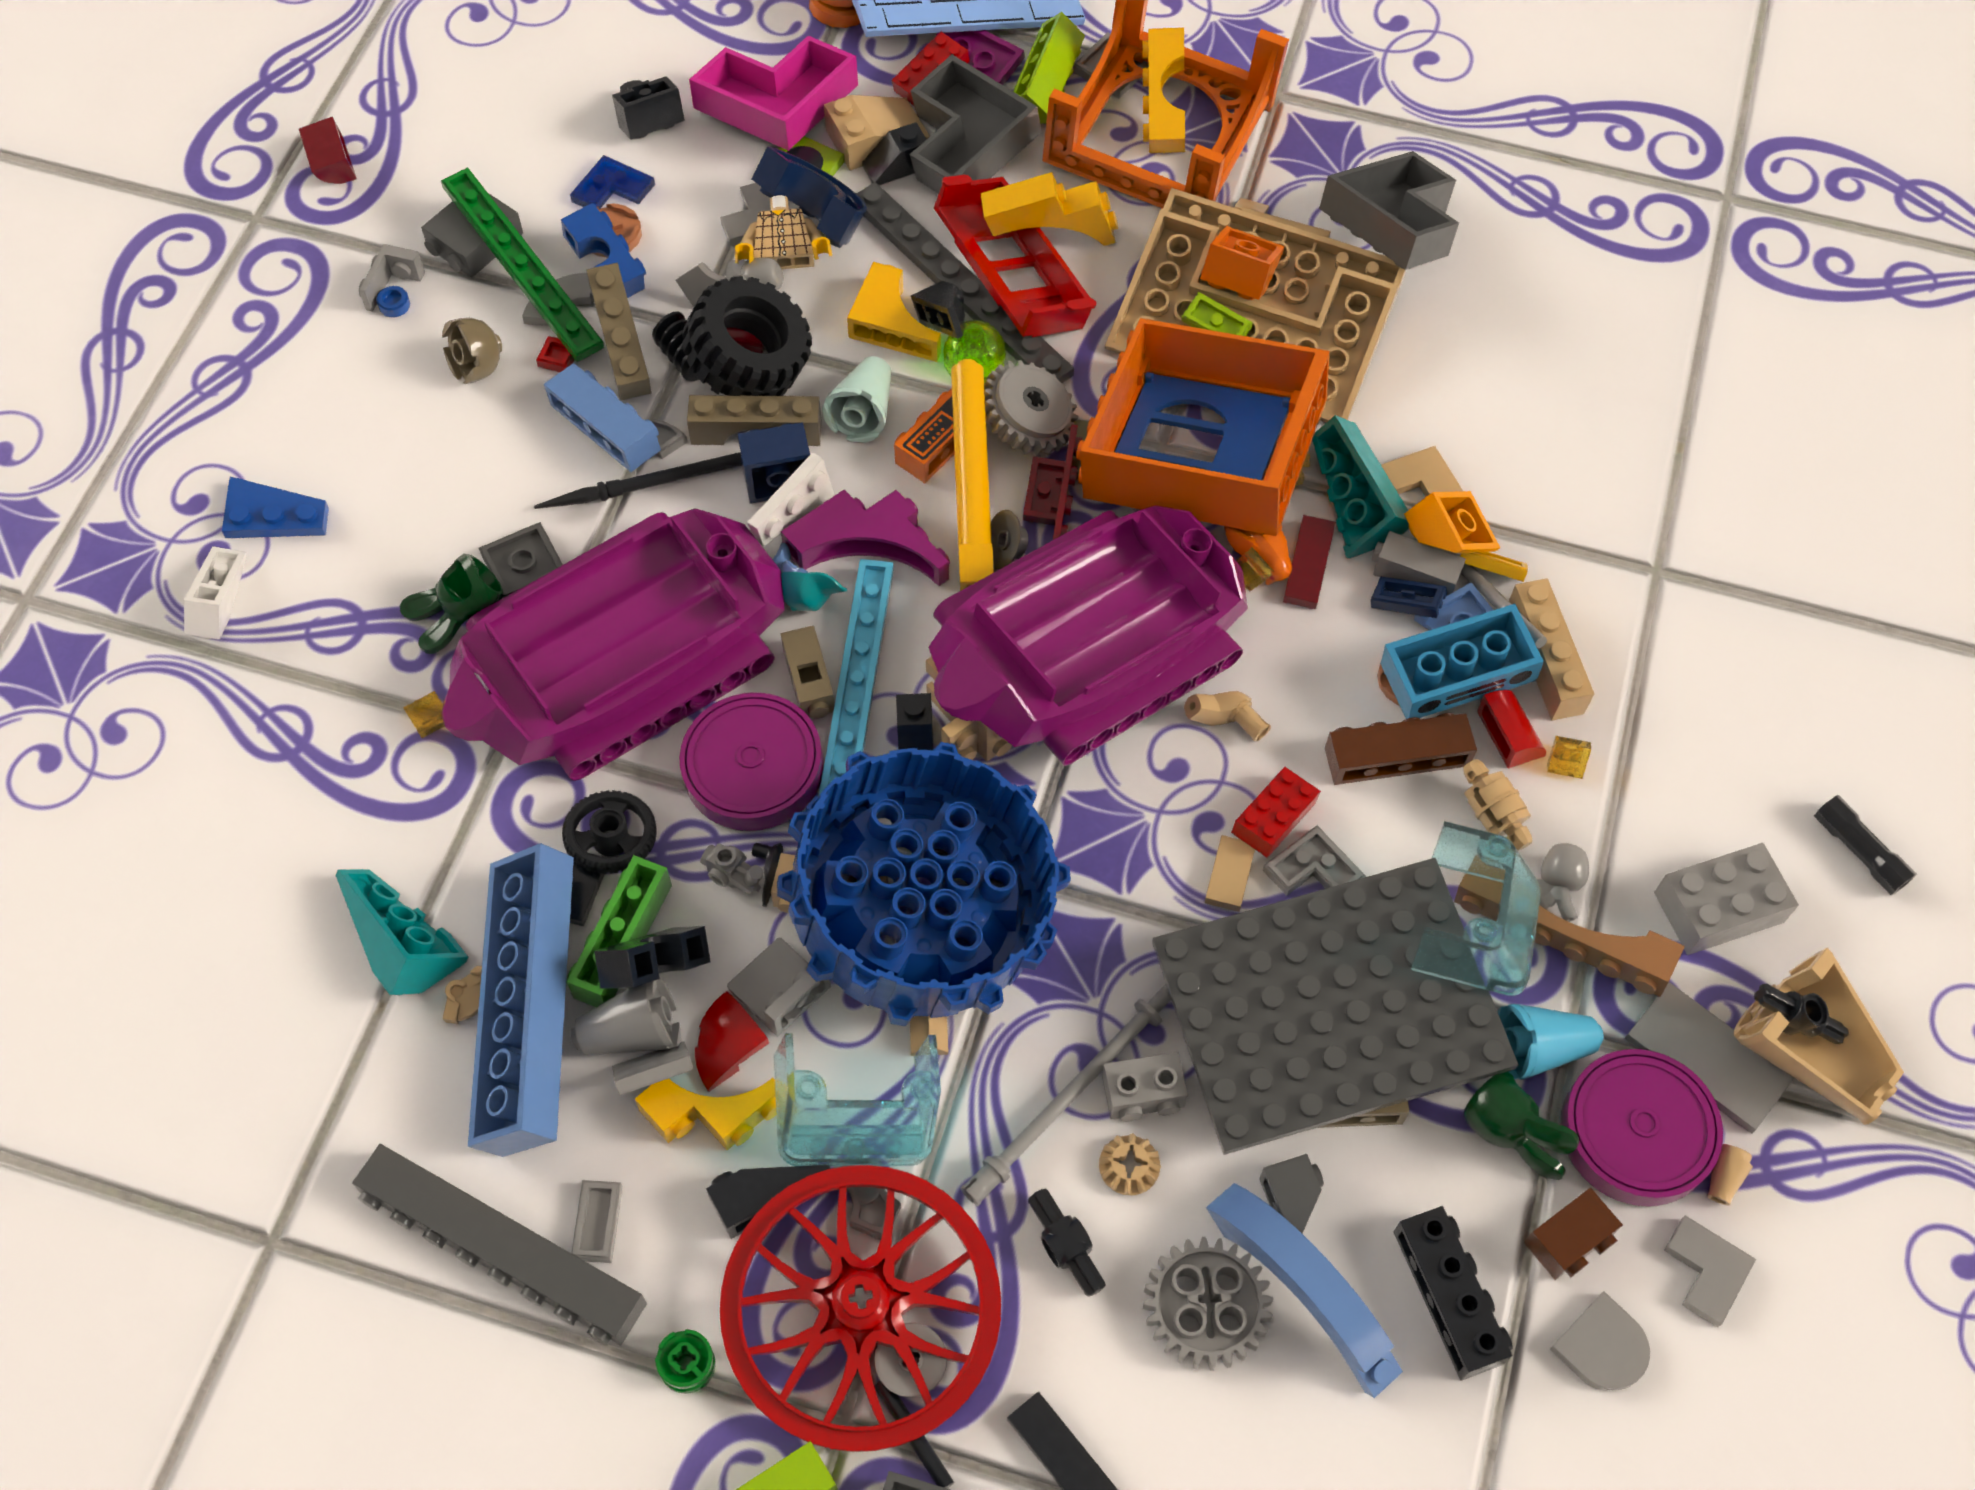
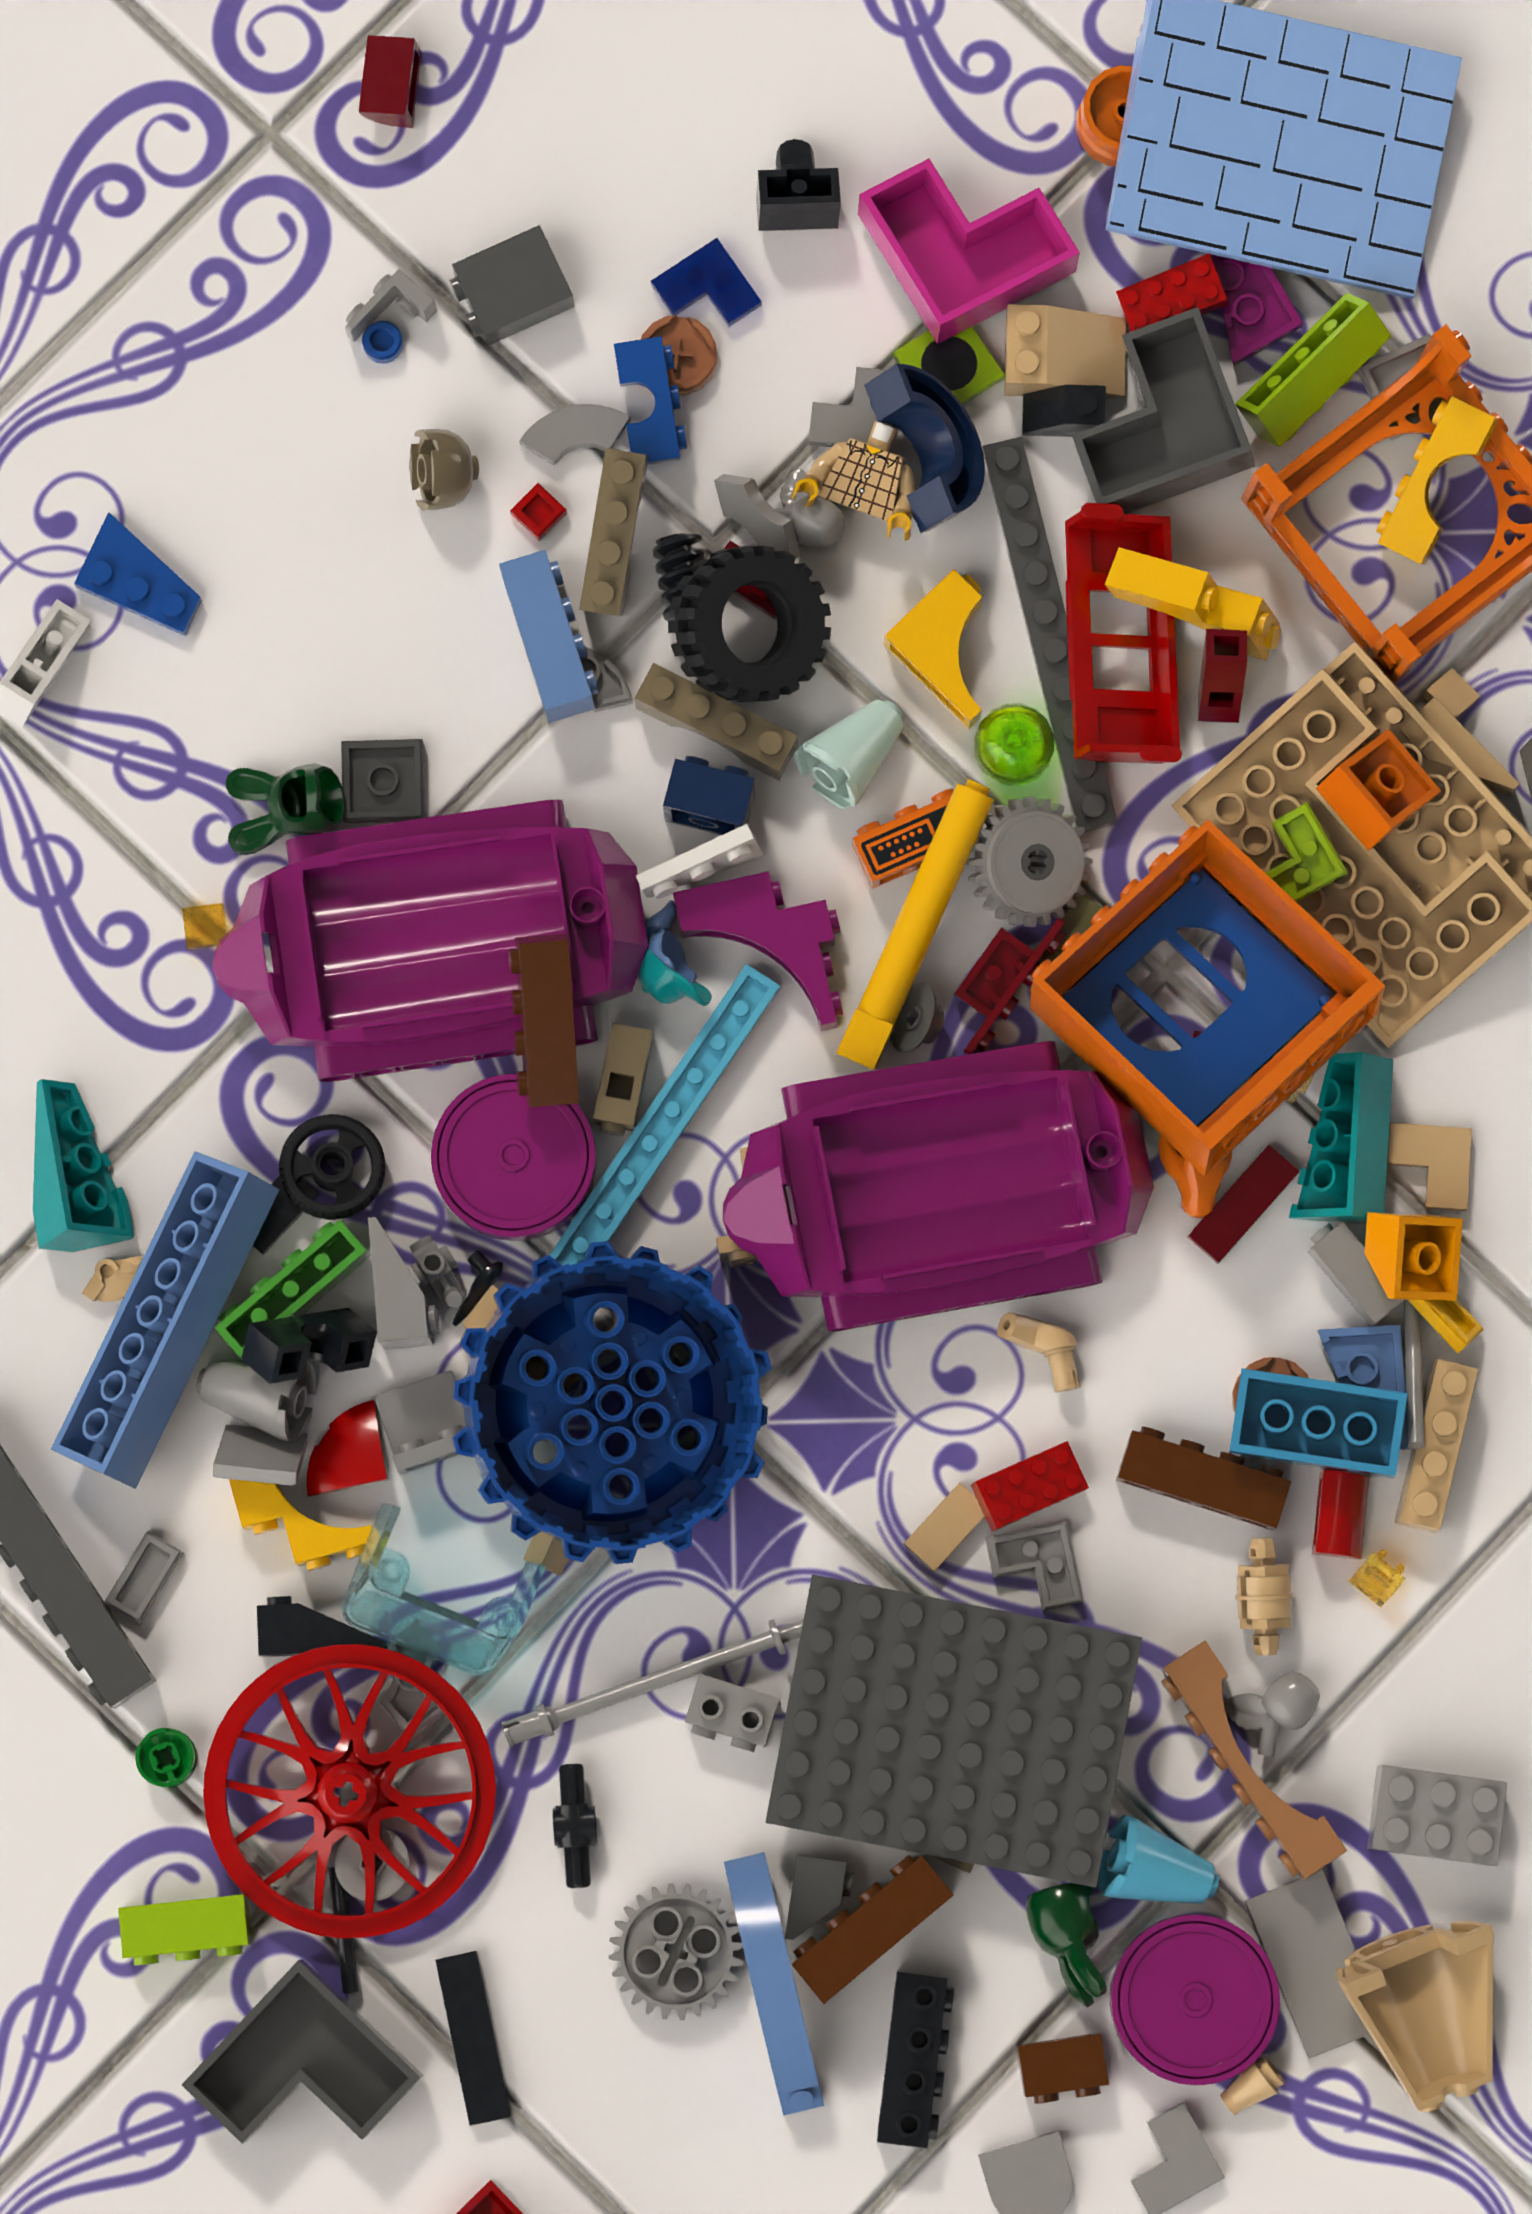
camera: 30 degrees right, 20 degrees up
green tile [441,167,604,363] -> none
black piece [534,452,742,509] -> none
black slope [896,693,934,750] -> none
black slope [910,281,965,339] -> none
tan gear [1099,1133,1161,1196] -> none
clear yellow tile [1235,547,1274,592] -> none
dark blue tile [1370,576,1447,618] -> none
clear light blue windscreen [1411,821,1541,996] -> none
black axle [1754,984,1849,1044] -> none
none -> light grey slope [368,1217,440,1349]
none -> reddish brown brick [508,934,579,1107]
none -> reddish brown brick [791,1855,954,2004]
none -> dark red brick [1198,629,1247,723]

